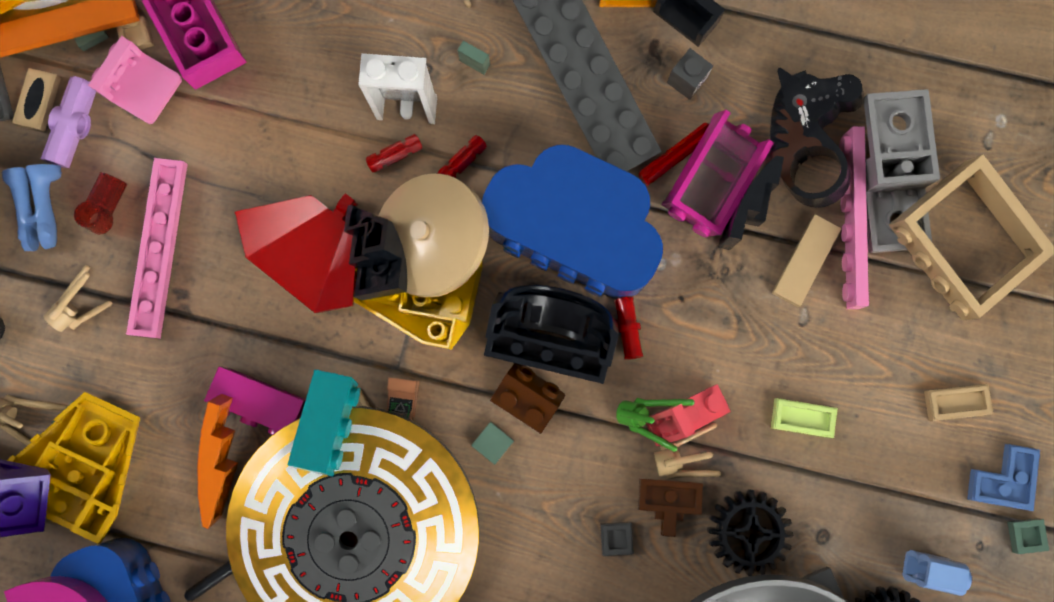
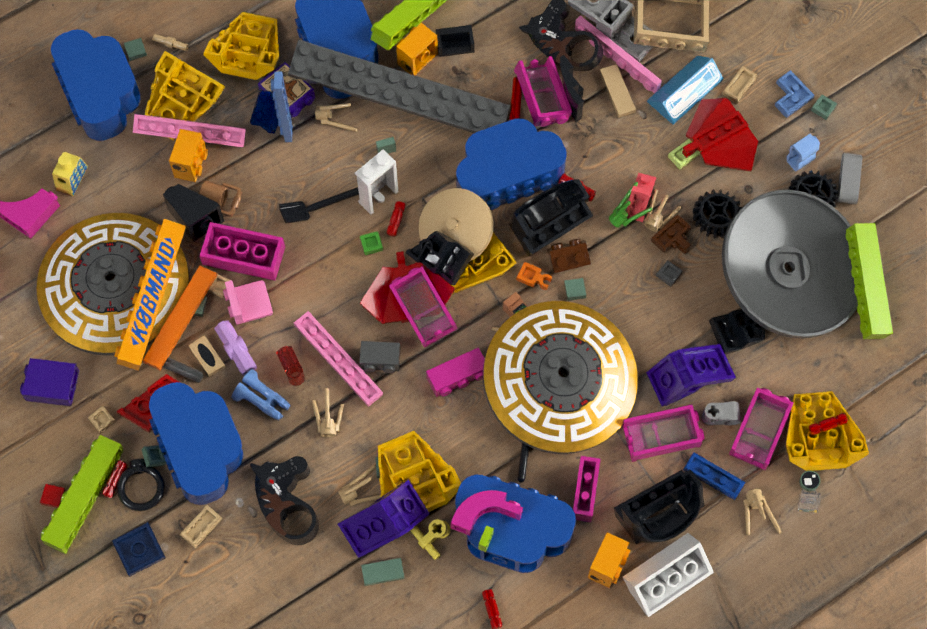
camera: 50 degrees left, 15 degrees down
orange slope [197,394,238,529] -> none
teal brick [287,369,360,477] -> none
red axle [437,135,487,178] -> none
dark grey brick [667,48,713,100] -> none
none -> black piece [279,187,359,223]
none -> bright green plate [360,231,383,255]
none -> dark grey brick [360,341,400,373]
none -> clear door [389,267,458,348]
none -> light yellow piece [410,519,451,560]
none -> orange plate [516,262,552,290]
none -> dark azure slope [647,56,723,125]
none -> red panel [682,98,758,172]

